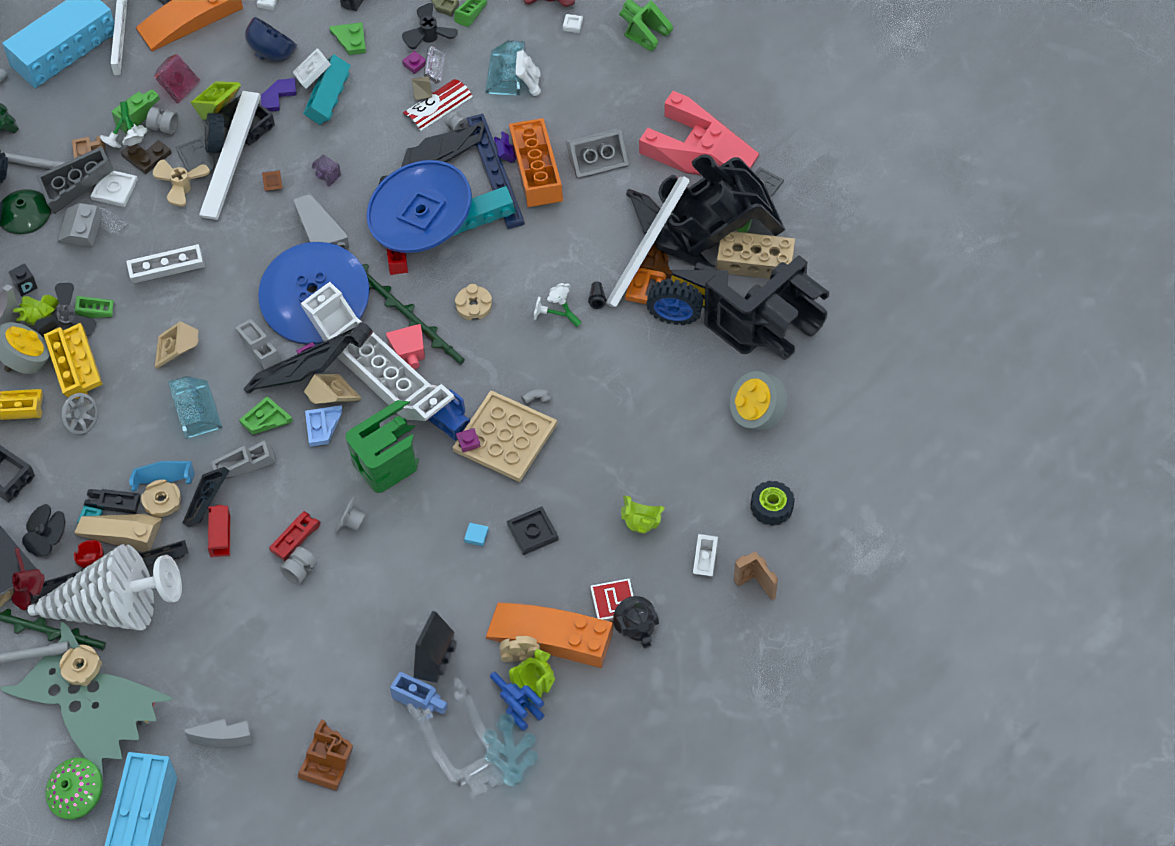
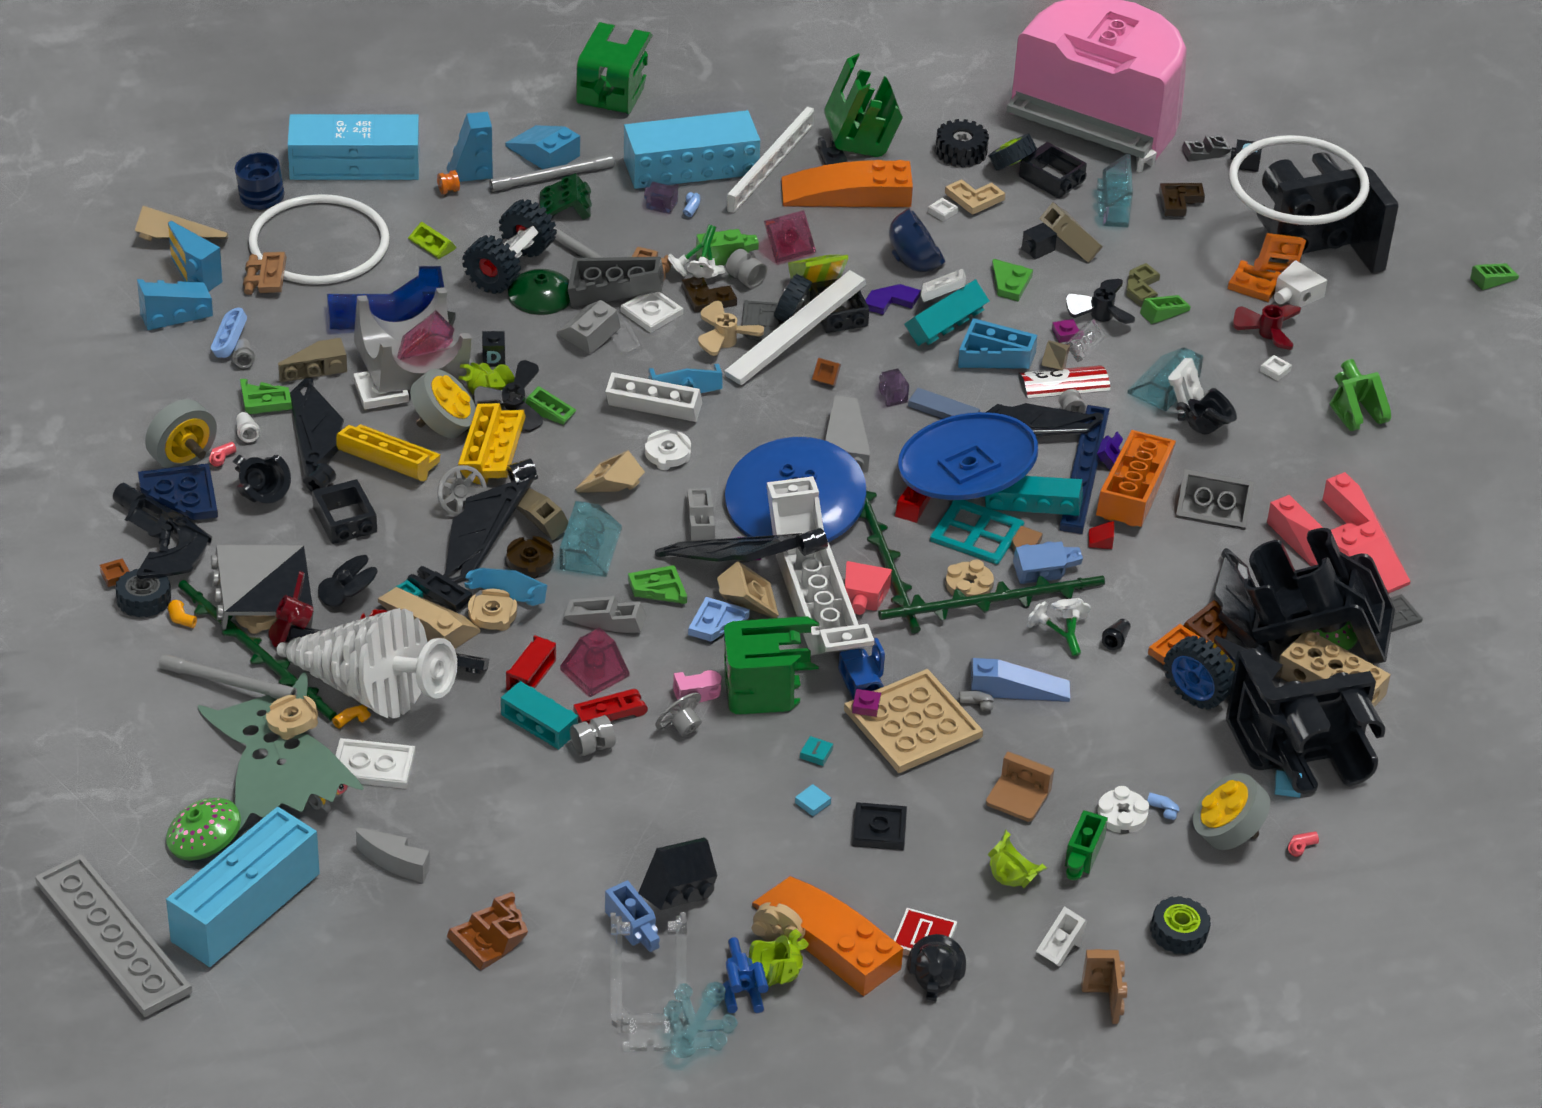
camera: 25 degrees right, 15 degrees down
black wing [182,467,230,527] -> none
white tile [605,176,690,307] -> none
none -> light orange arm [332,705,371,729]
none -> white tile [335,738,415,789]
none -> black wing [443,458,538,583]
none -> teal brick [501,681,578,750]
none -> dark brown plate [506,536,554,579]
none -> dark tan slope [516,488,571,541]
none -> clear pink slope [560,627,630,697]
none -> clear purple brick [644,182,678,214]
none -> white plate [645,430,691,470]
none -> dark azure piece [648,364,723,393]
none -> bright pink leg [673,670,722,706]
none -> light blue arm [683,192,701,217]
none -> teal tile [800,736,833,766]
none -> dark green plant [878,575,1105,620]
none -> sand blue tile [908,388,980,419]
none -> teal window [930,500,1025,565]
none -> dark azure wedge [958,318,1037,369]
none -> medium blue wedge [971,658,1070,702]
none -> medium nougat bracket [986,751,1054,822]
none -> medium nougat tile [1011,526,1043,552]
none -> medium blue hinge [1013,541,1083,584]
none -> green brick [1065,810,1108,880]
none -> red slope [1089,521,1114,549]
none -> white plate [1098,786,1149,833]
none -> light blue arm [1147,792,1180,820]
none -> black helmet [1177,388,1237,435]
none -> medium azure tile [1275,770,1302,798]
none -> coral arm [1288,831,1319,857]

